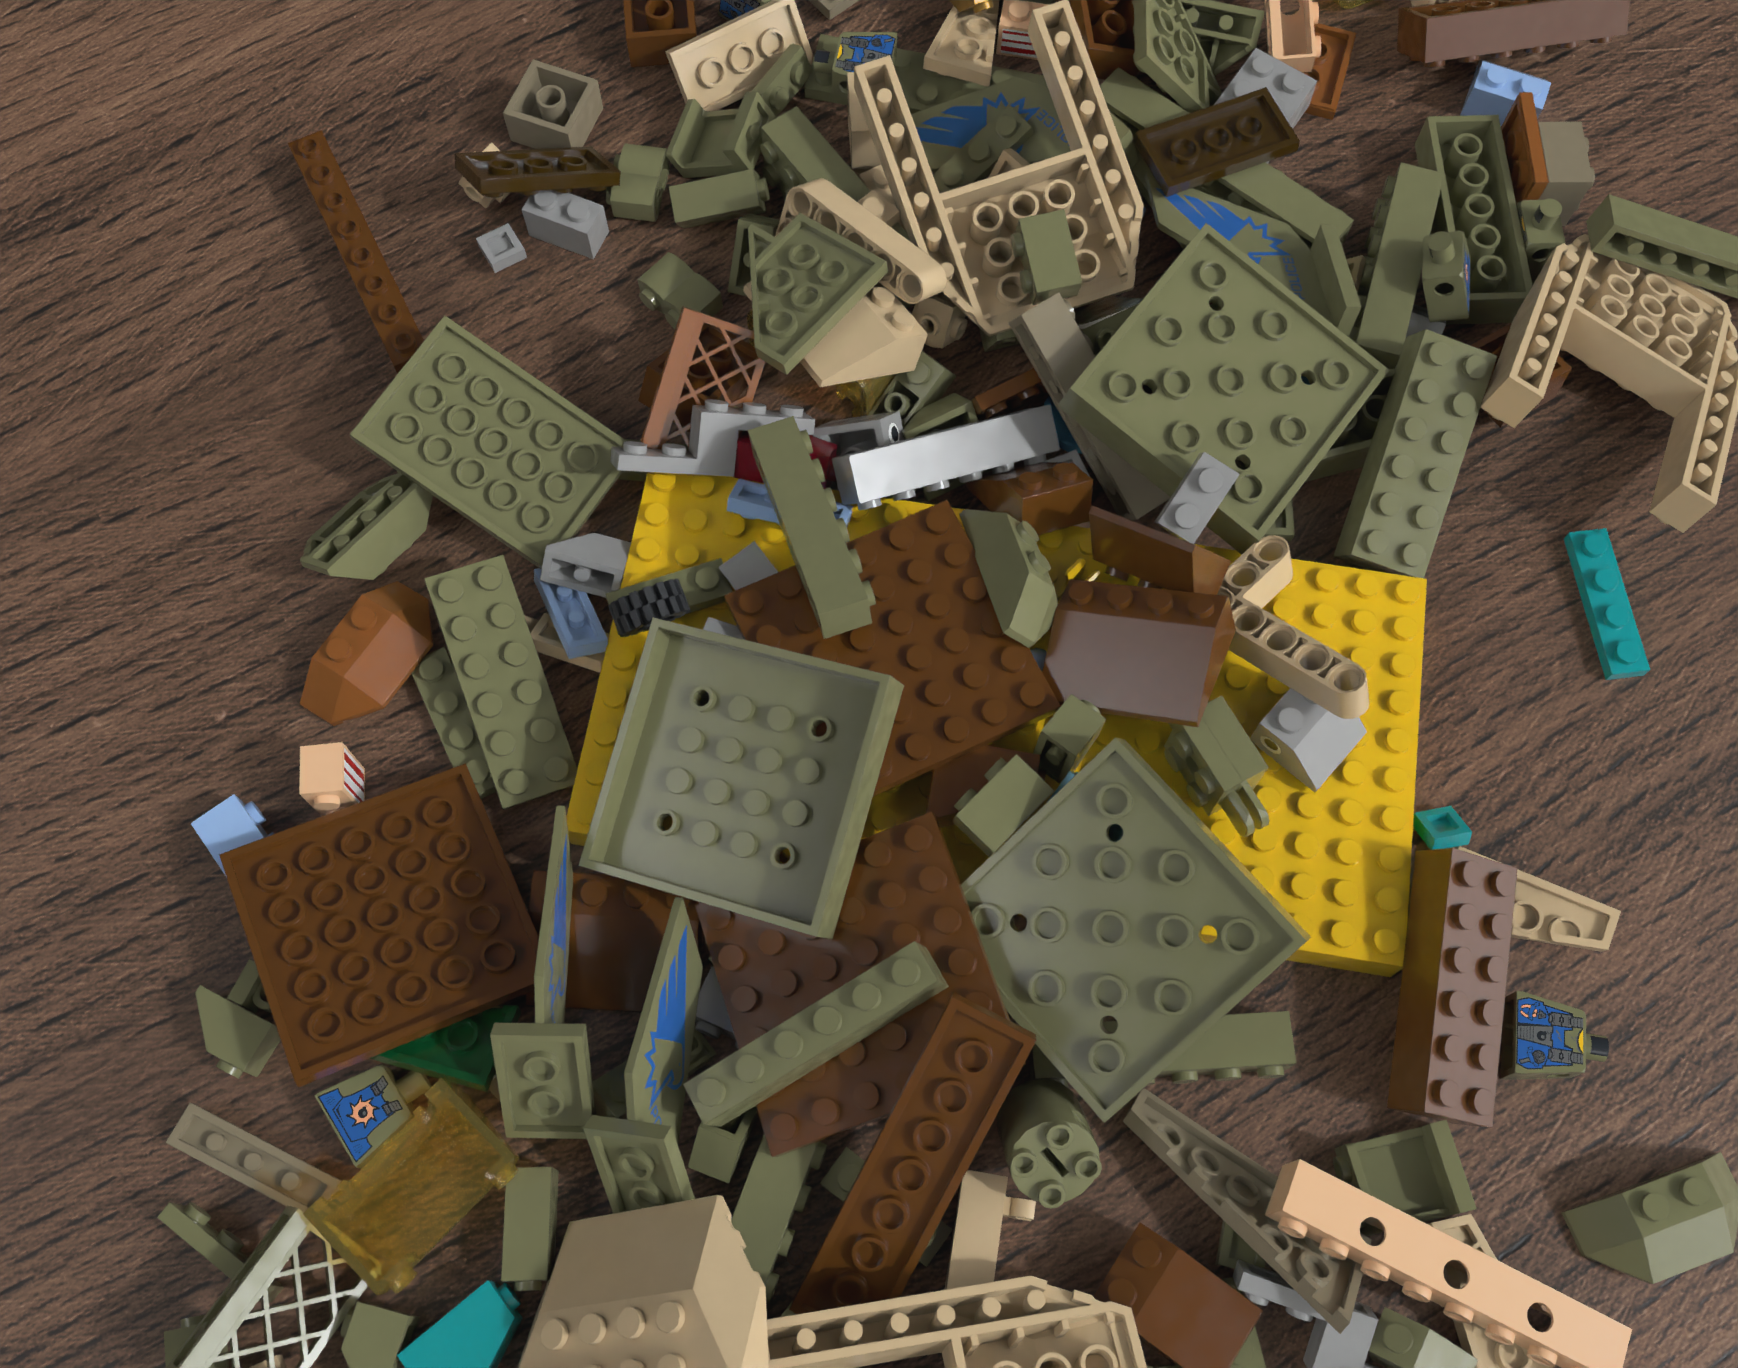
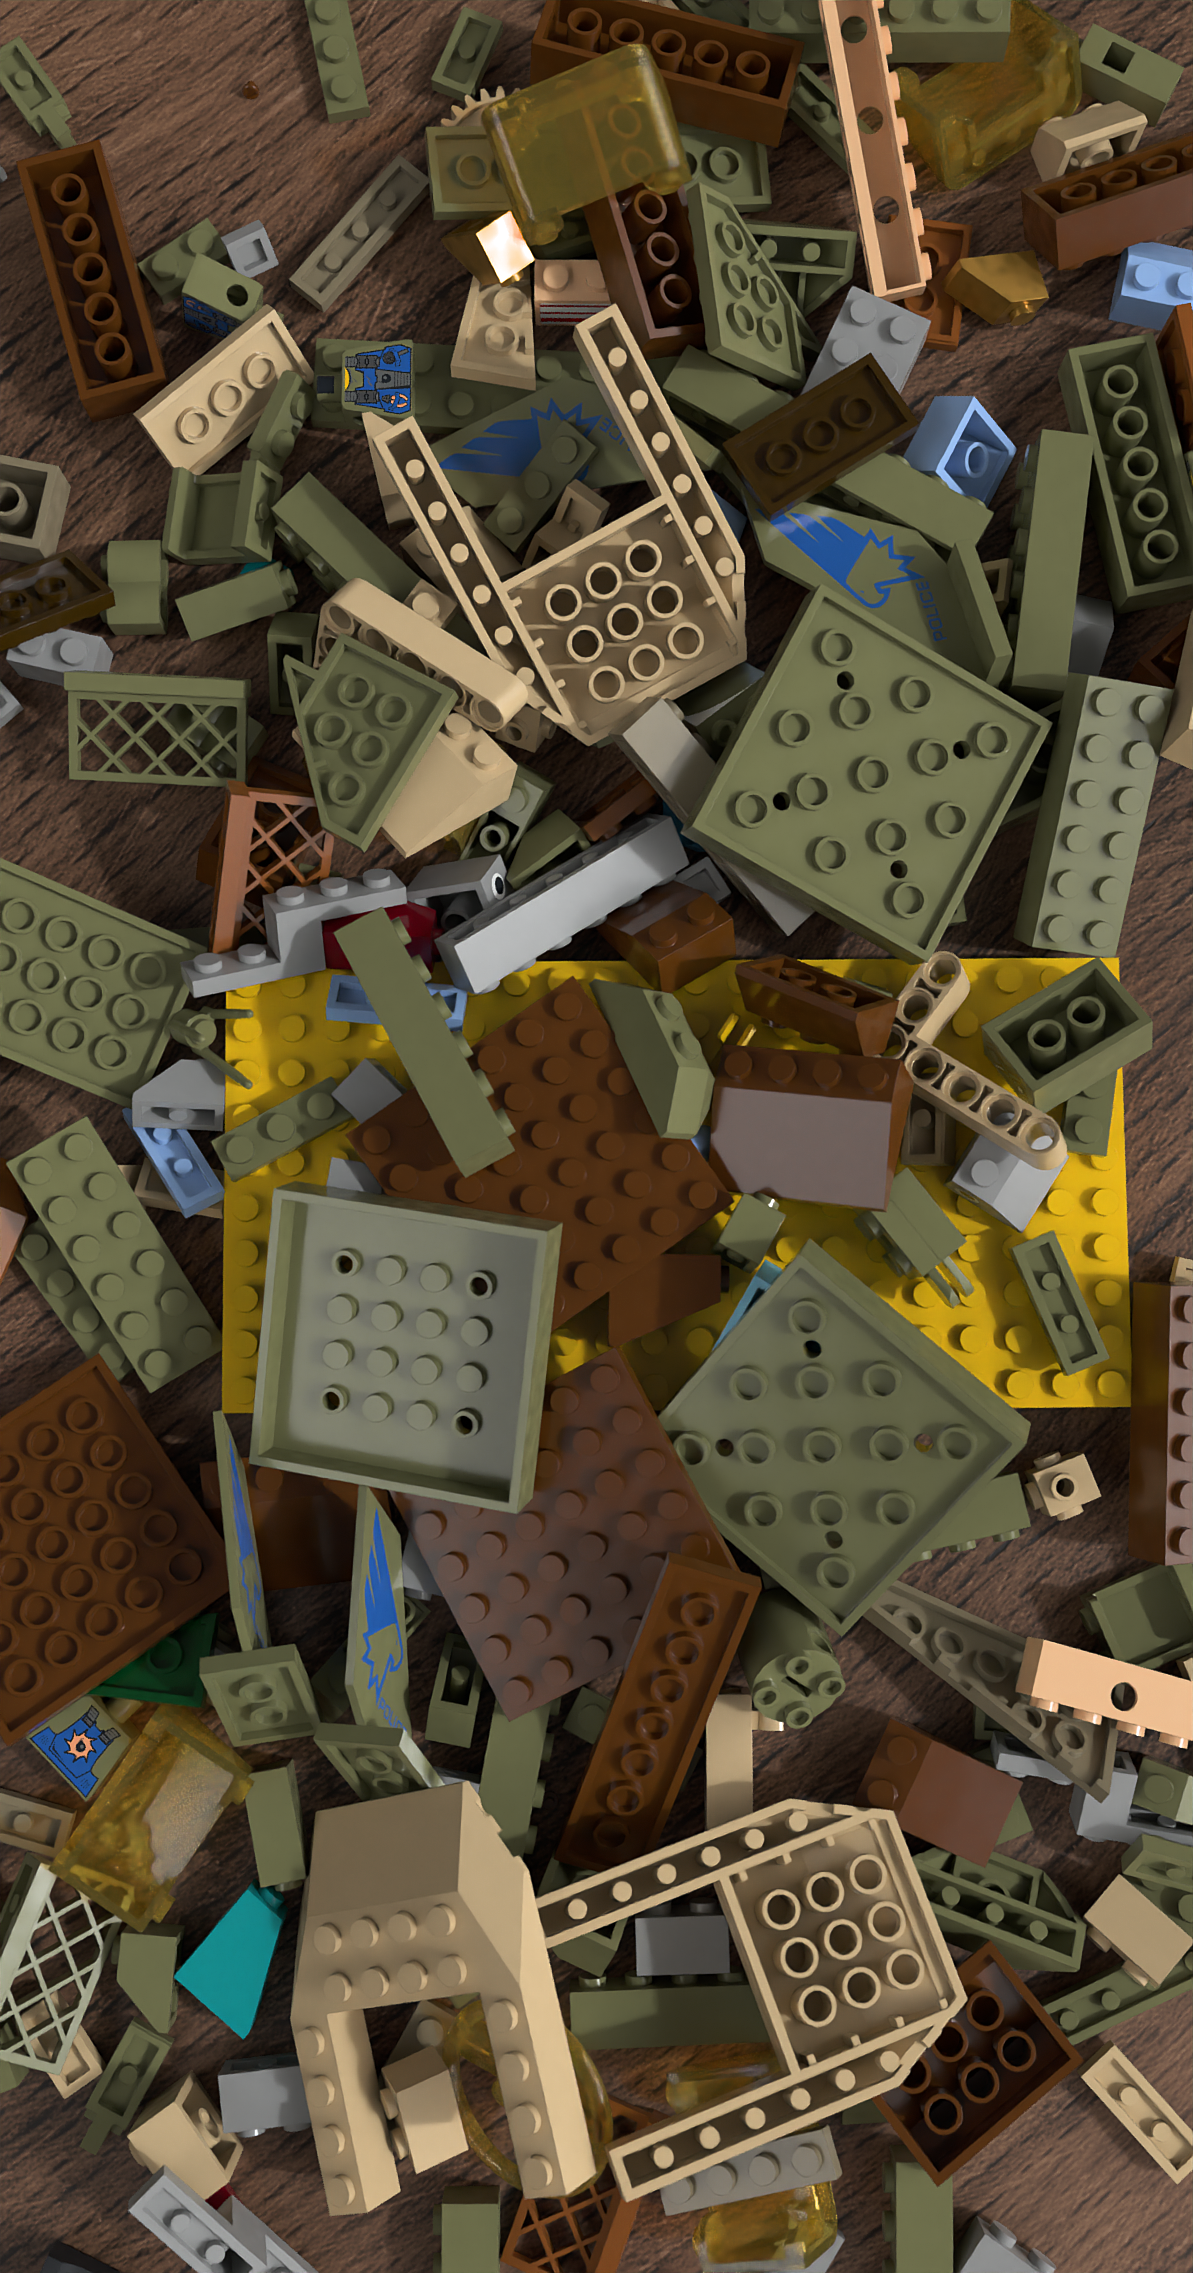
camera: 10 degrees left, 15 degrees up
black tyre [608,579,690,637] -> none
olive brick [683,941,949,1126] -> none
olive brick [952,754,1054,857] -> none
olive brick [1011,209,1082,305] -> none
light grey brick [1154,452,1240,544] -> none
teal plate [1413,806,1472,850] -> none
olive torso [1422,231,1470,322] -> none
none -> olive fence [64,670,251,787]
none -> olive plant [168,1006,254,1089]
none -> tan slope [901,1073,956,1166]
none -> light blue slope [903,396,1017,507]
none -> pearl gold slope [941,250,1049,326]
none -> olive brick [981,957,1153,1113]
none -> olive plate [1008,1230,1110,1376]
none -> tan brick [1023,1451,1101,1521]
none -> olive plate [1060,1070,1117,1158]

